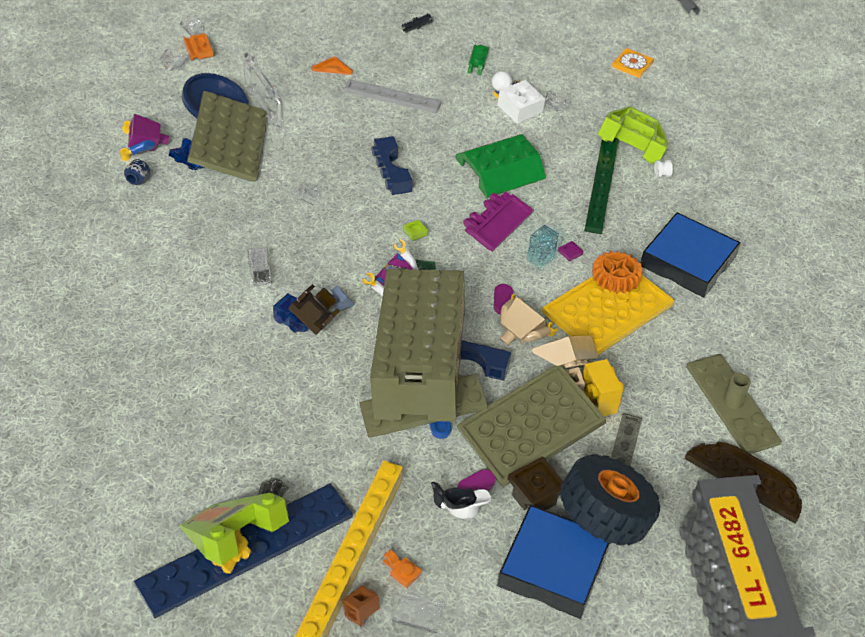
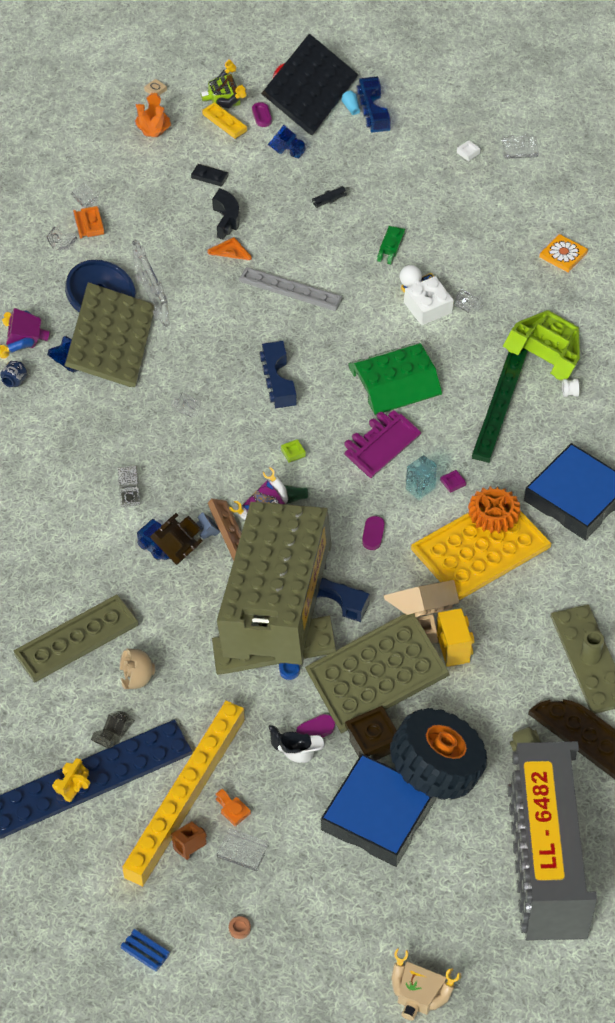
camera: 10 degrees right, 5 degrees up
lime wedge [180,493,289,565] -> none
tan torso [500,294,558,346] -> none
clear smoke tile [611,413,642,465] -> none
none -> olive plate [13,594,138,683]
none -> tan cylinder [120,649,155,689]
none -> black plate [191,164,228,187]
none -> medium nougat plate [207,498,242,561]
none -> black arch [212,188,240,240]
none -> olive head [510,727,541,751]

